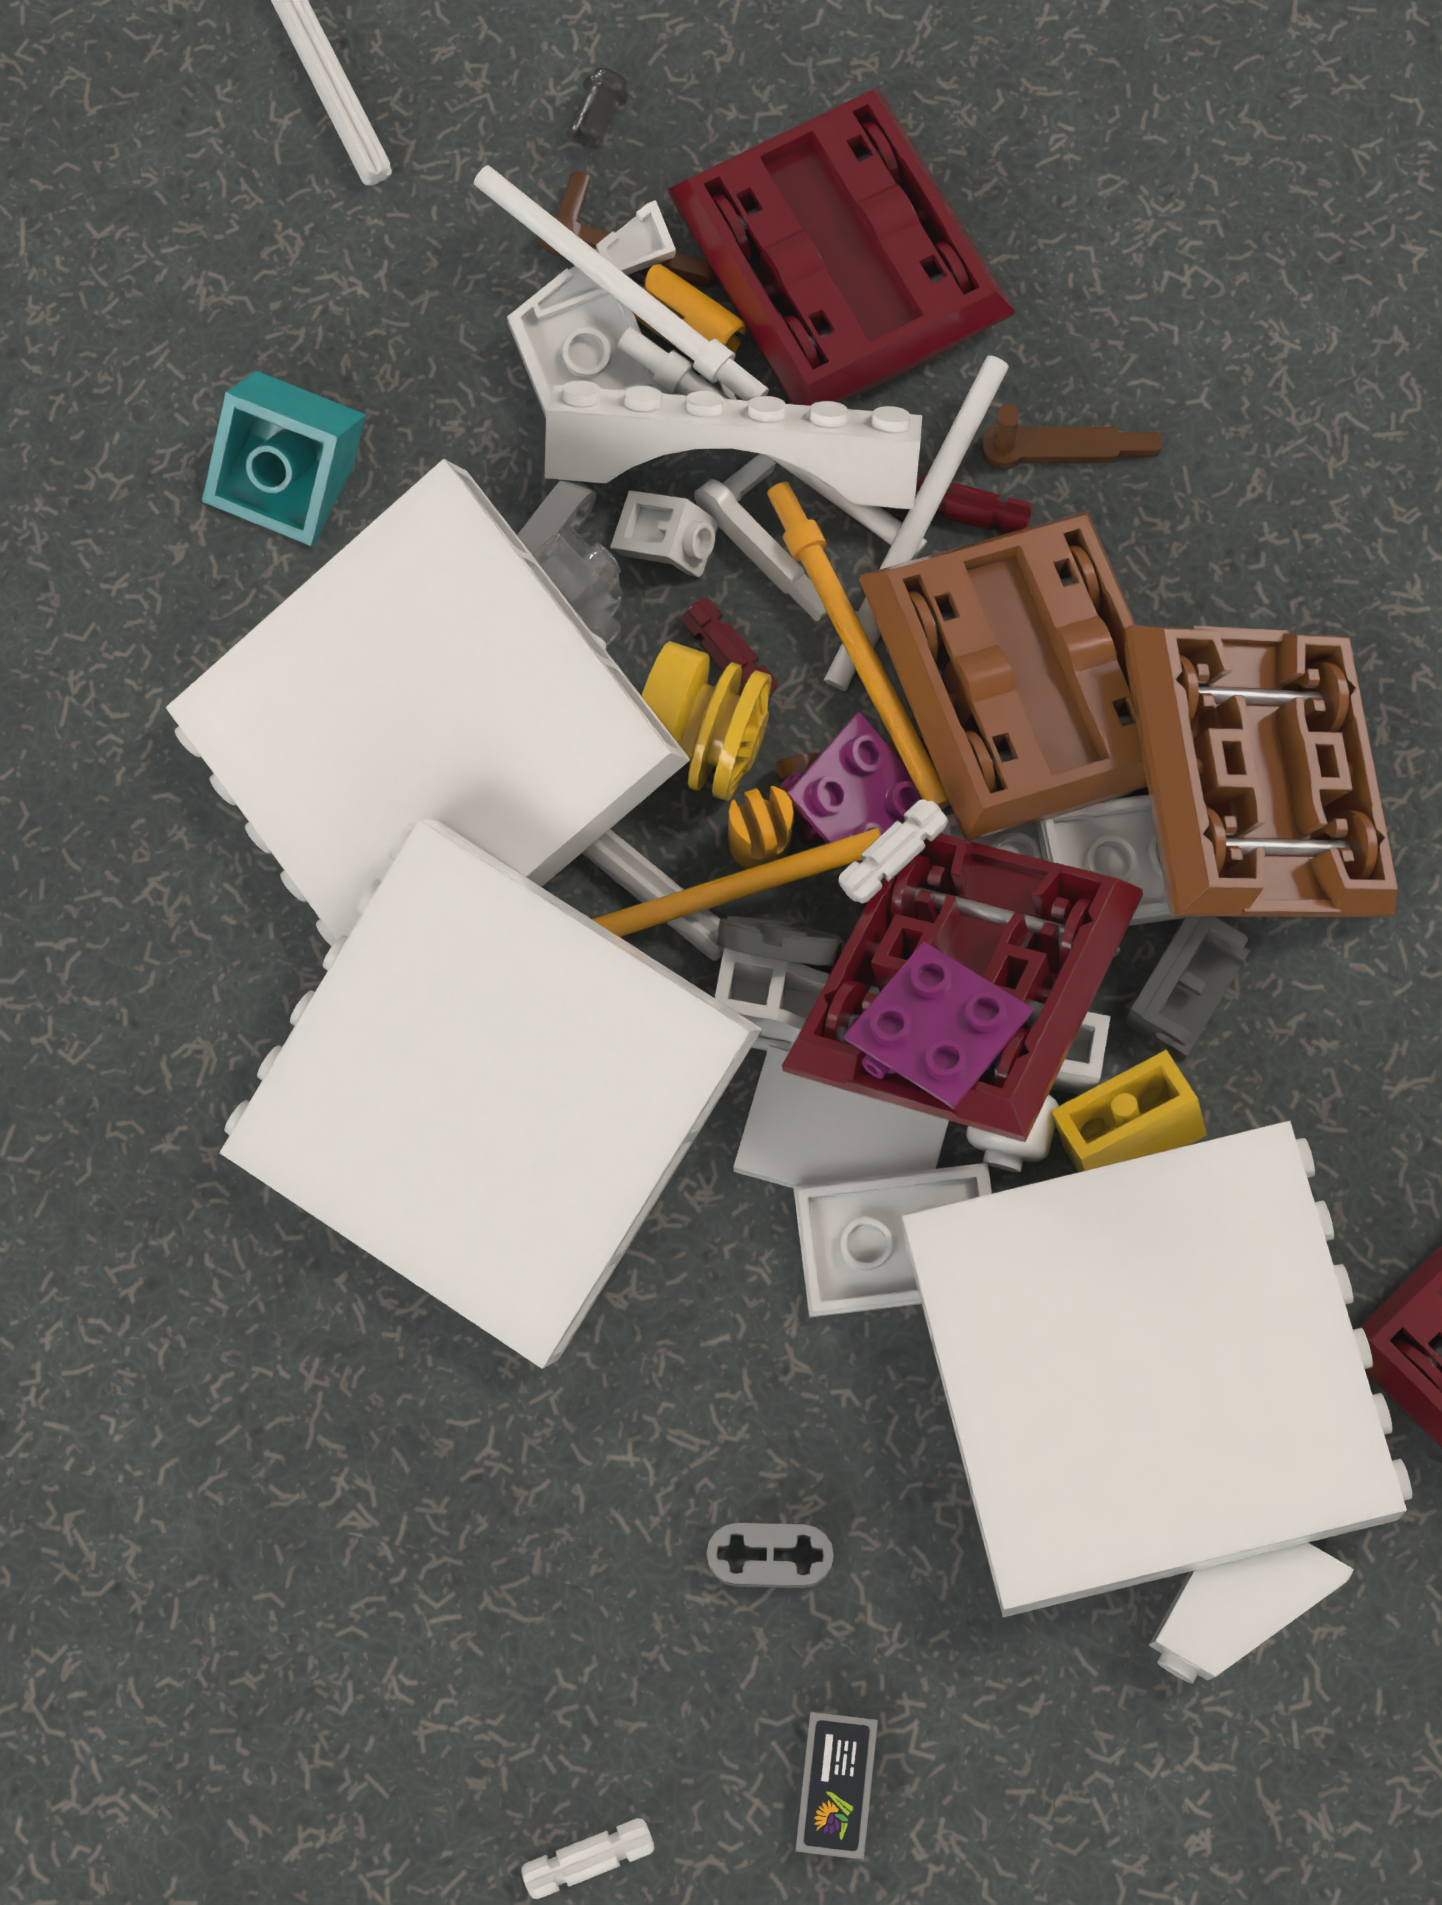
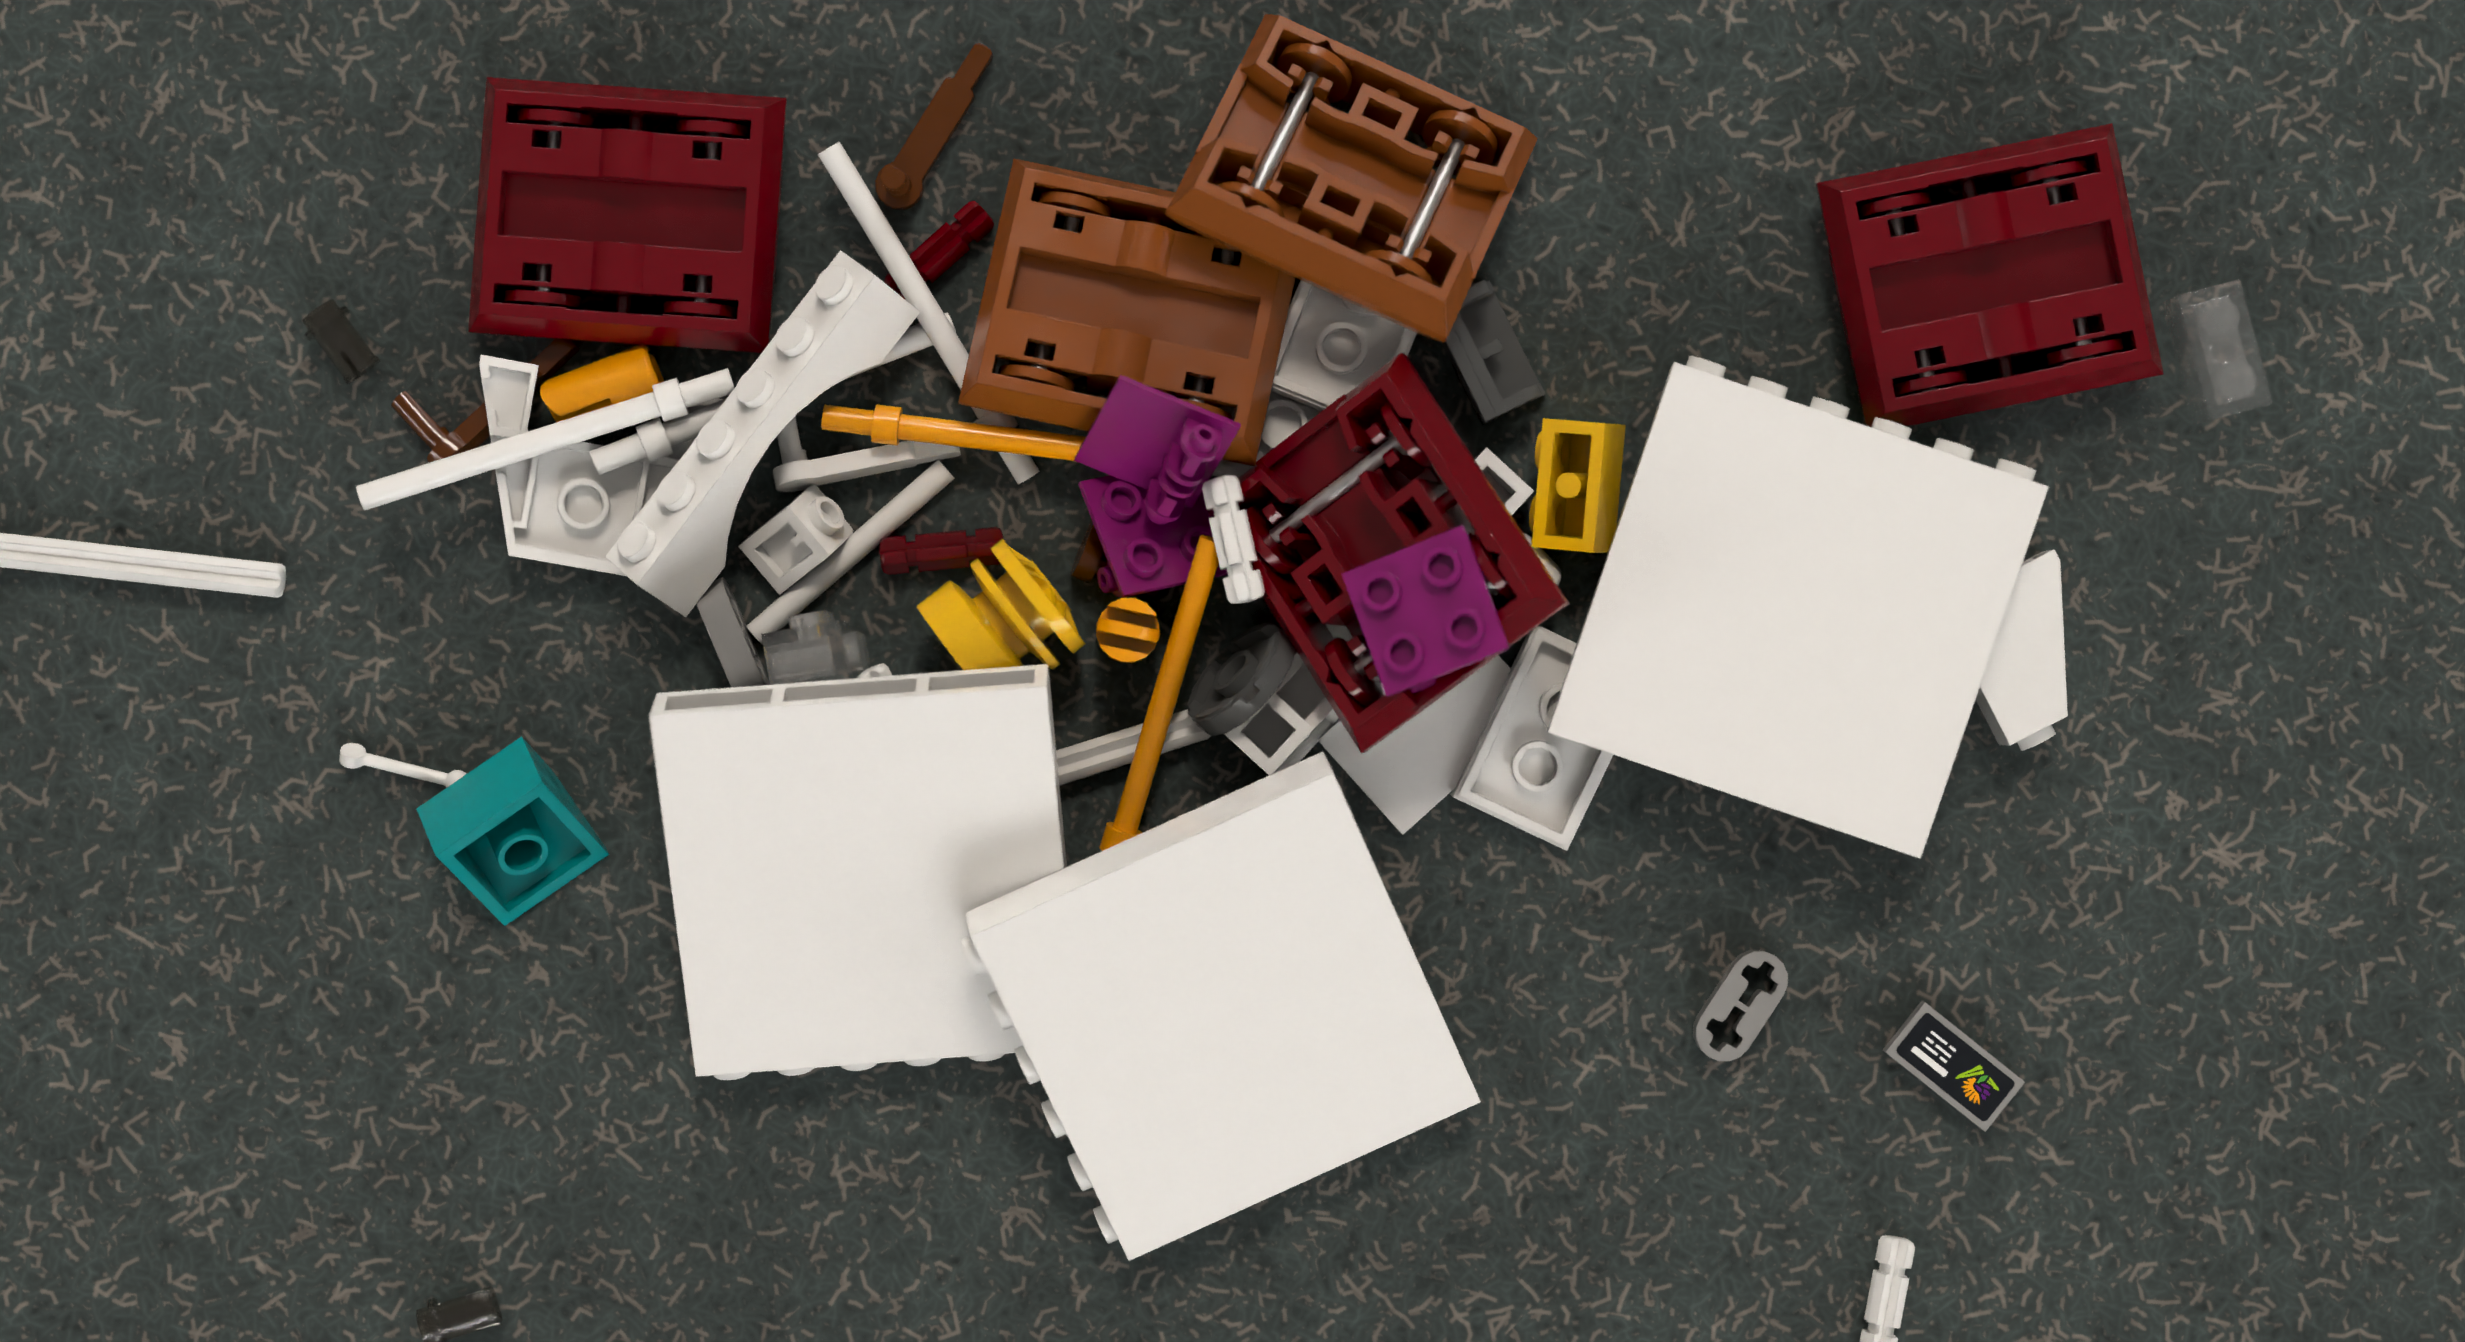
camera: 60 degrees left, 15 degrees up
none -> white hinge [339,743,466,788]
none -> white bar [746,459,955,645]
none -> magenta hinge [1074,375,1241,525]

